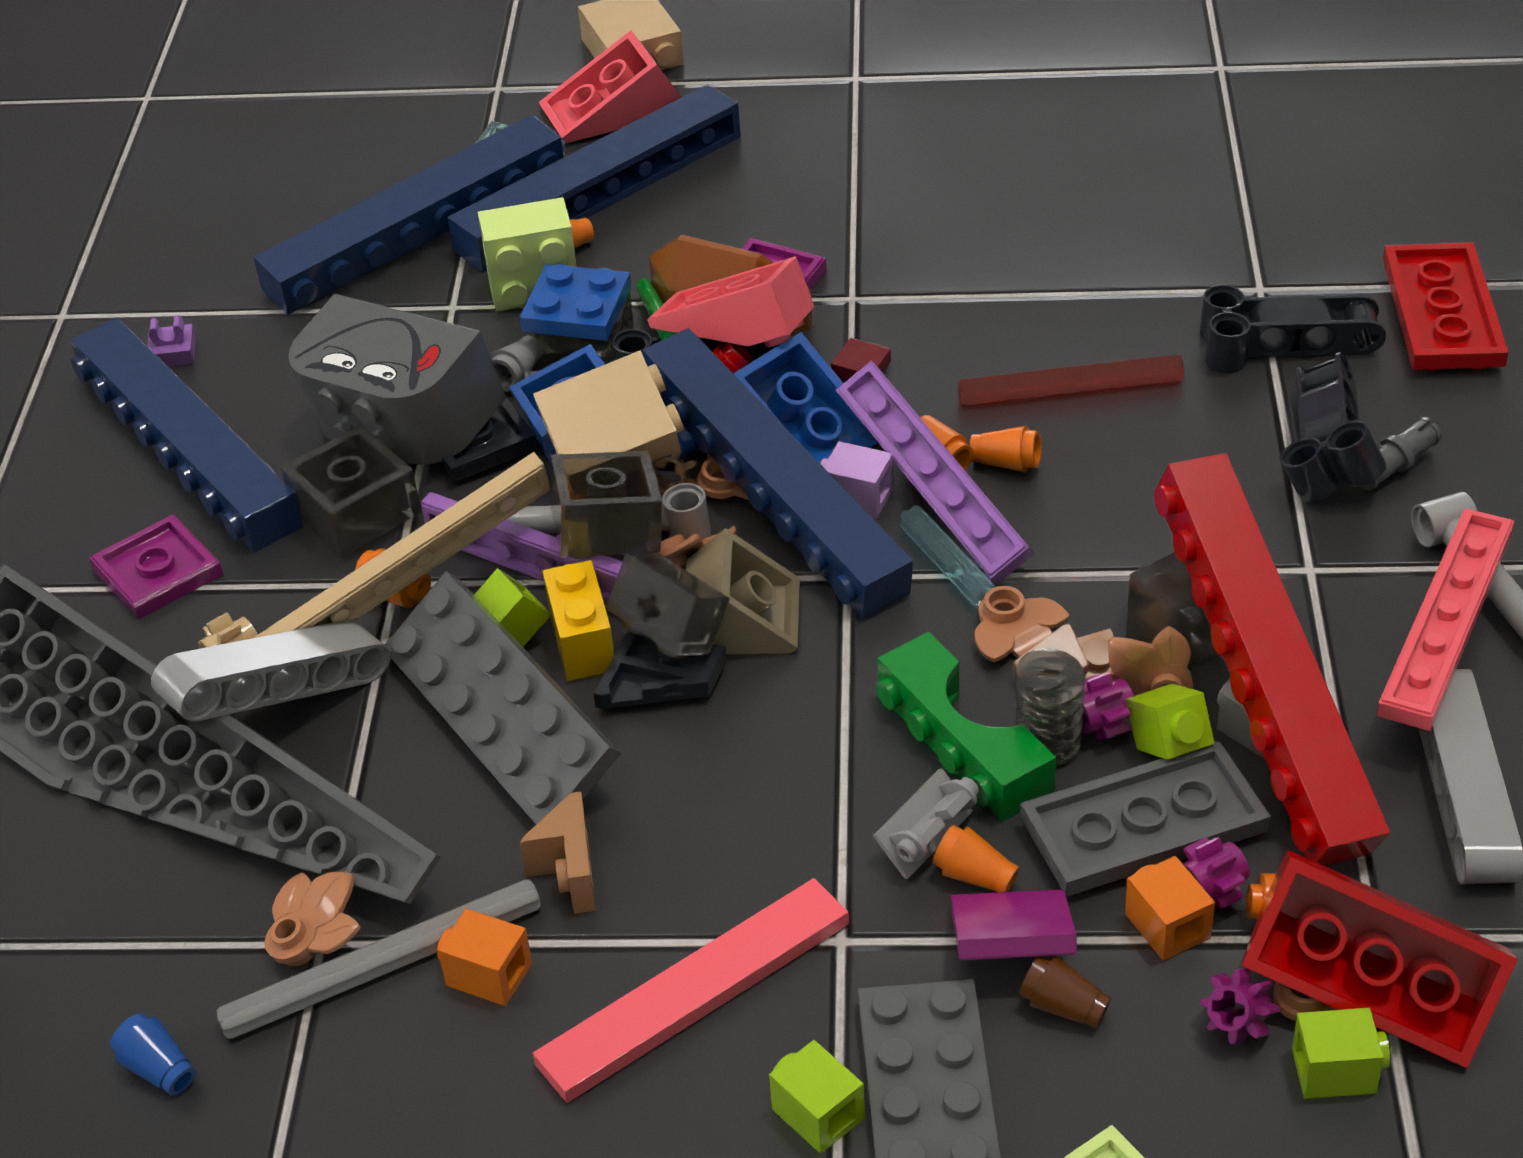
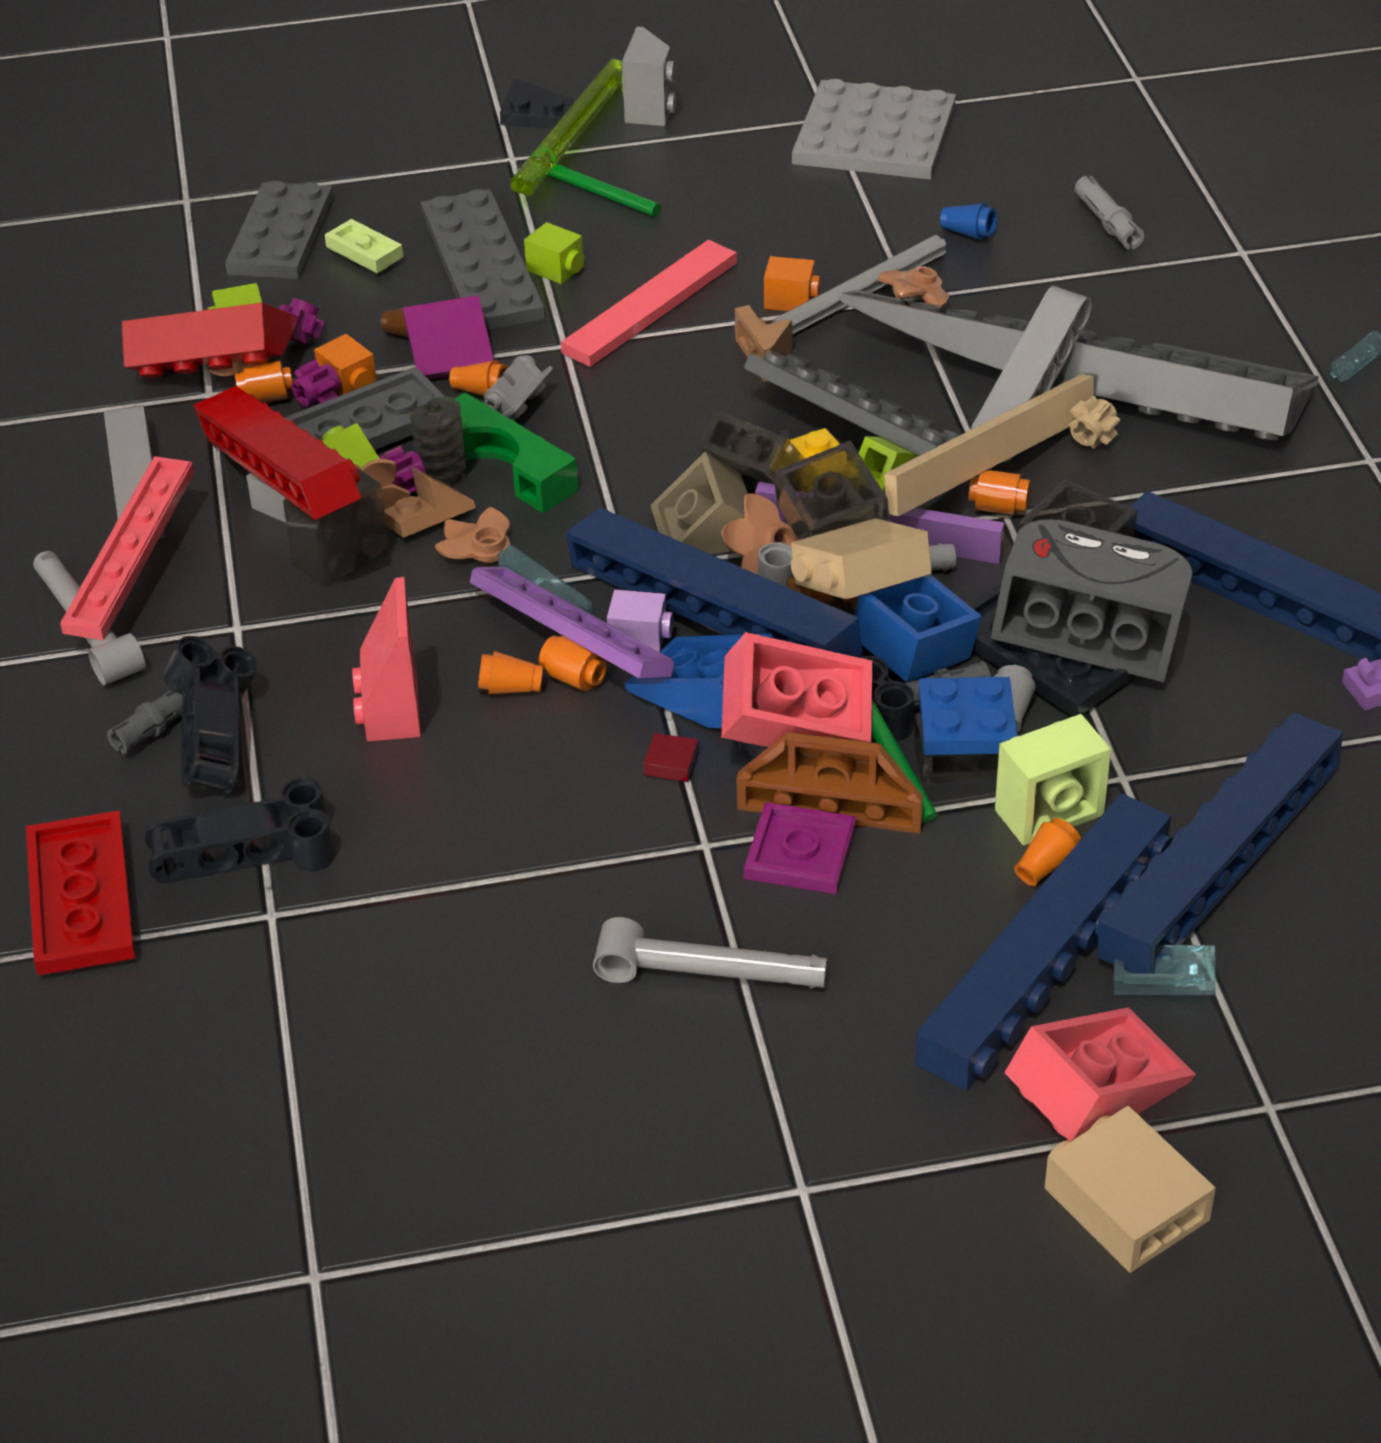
camera: 165 degrees right, 0 degrees up
magenta tile [89,514,223,620] -> none
clear red axle [957,354,1184,406] -> none
none -> coral slope [352,577,421,742]
none -> light grey piece [593,917,828,989]

